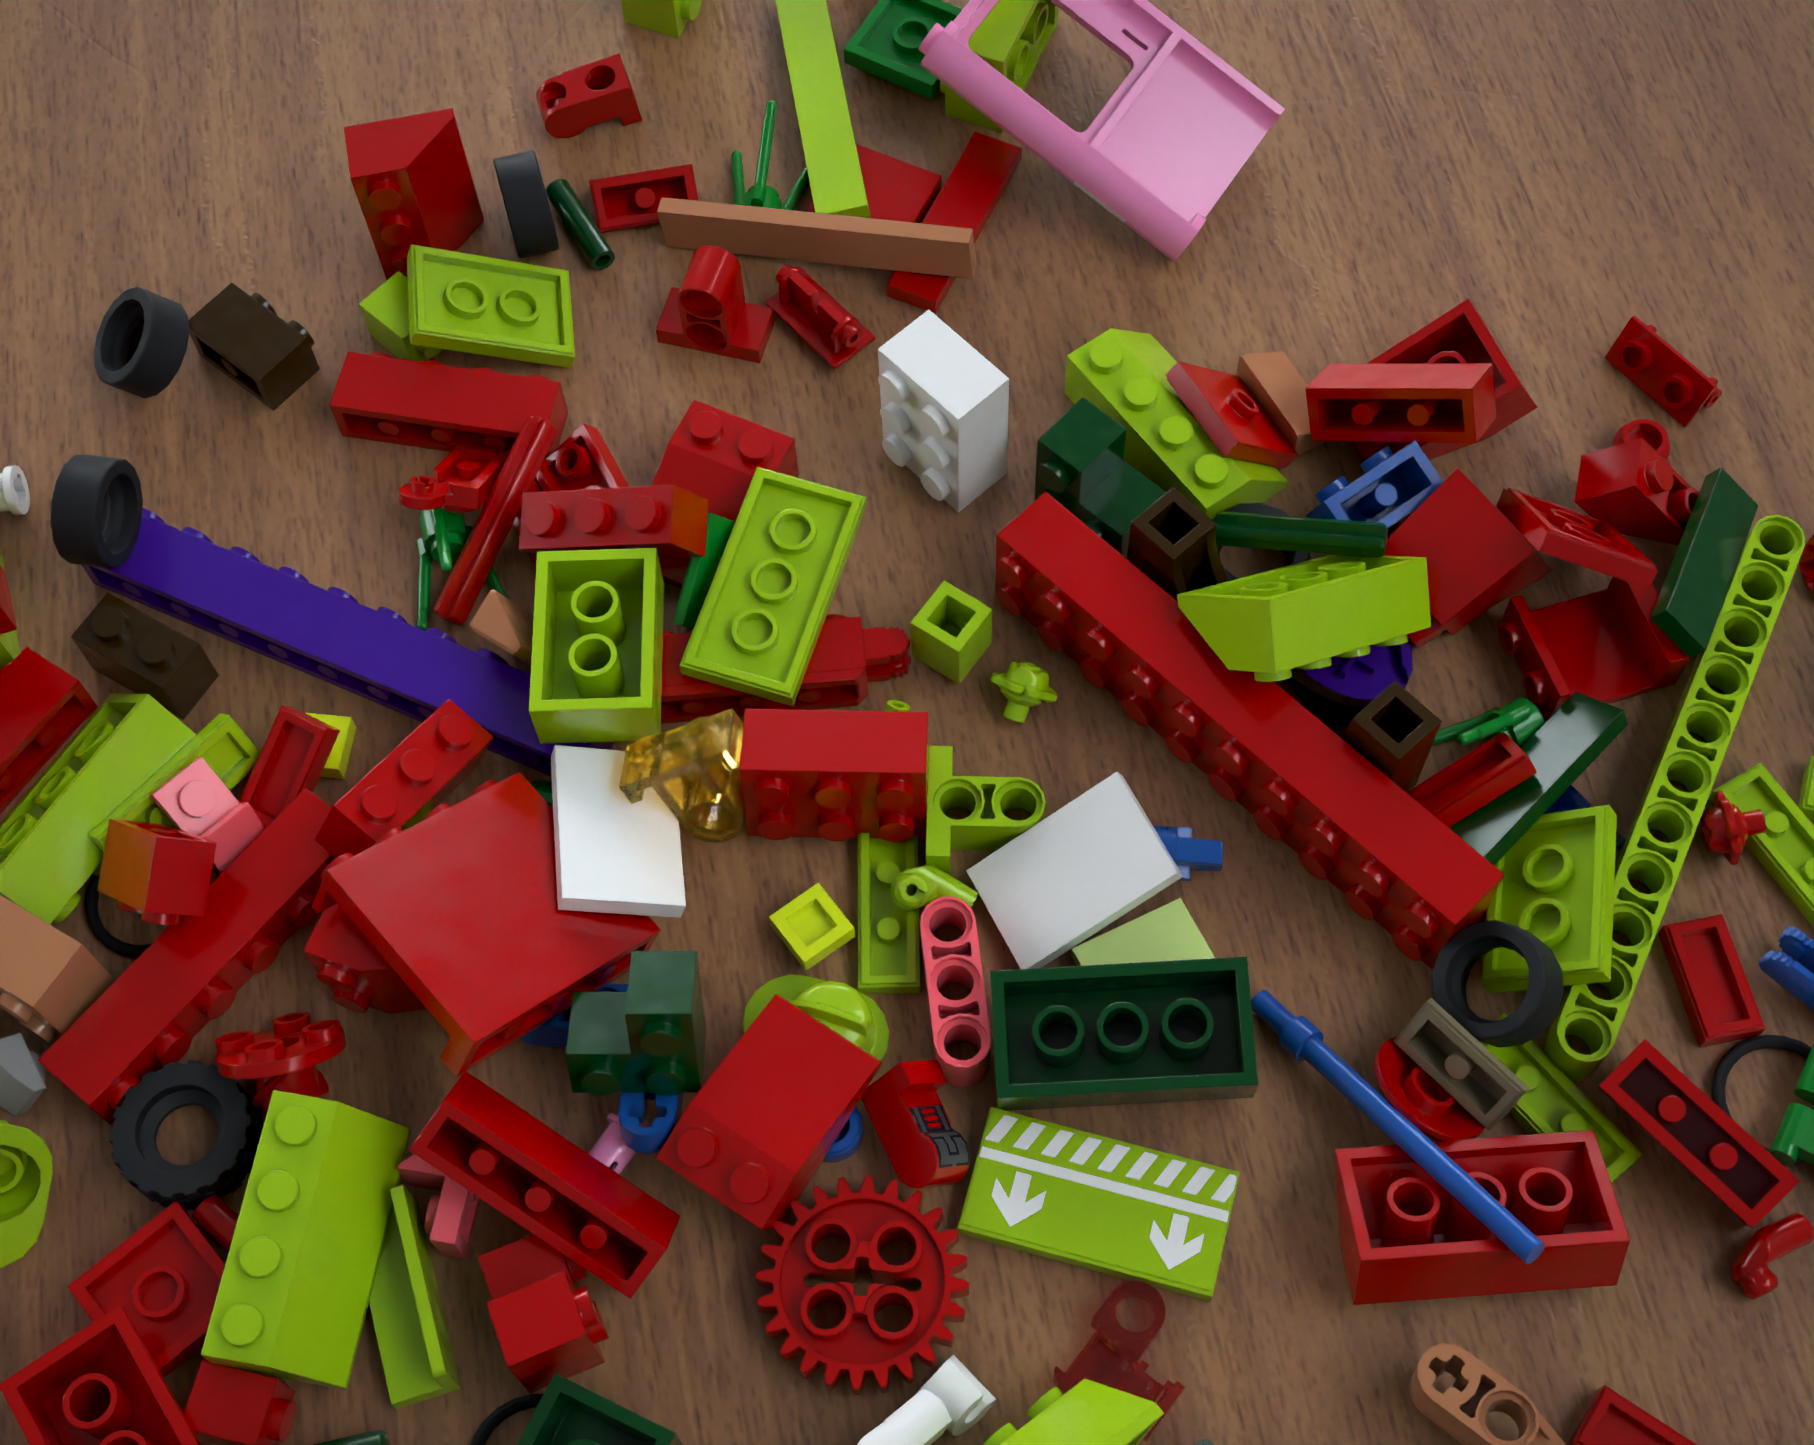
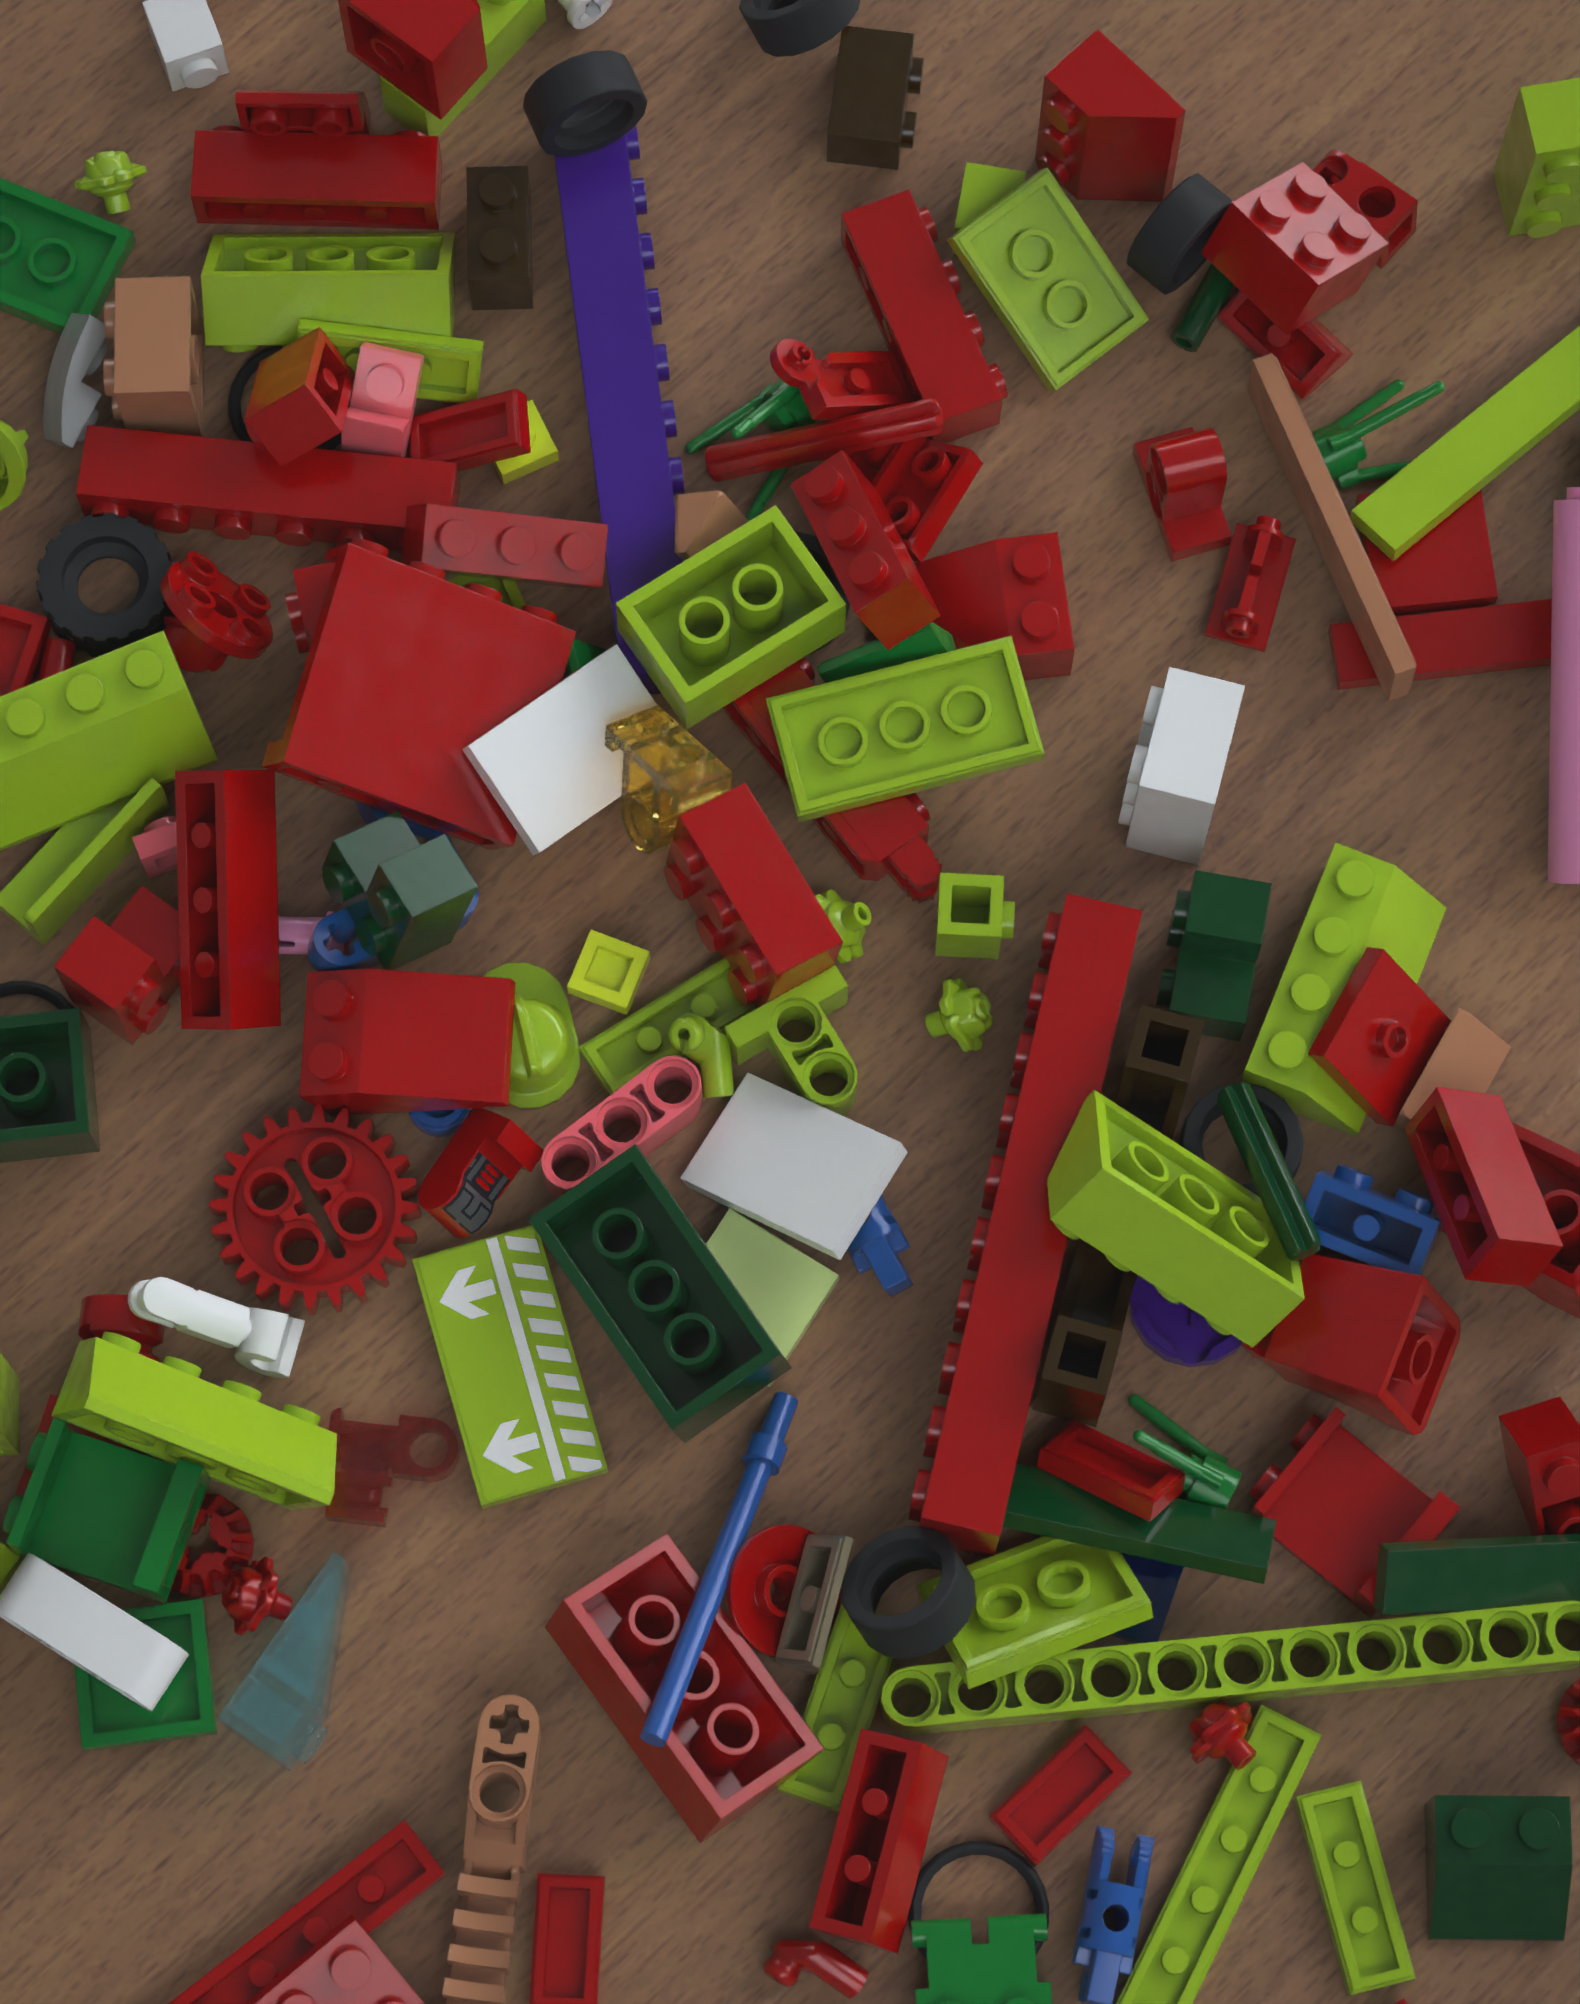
camera: 55 degrees right, 10 degrees up
red tile [1496,487,1658,589] -> none
none -> red brick [1201,162,1389,335]

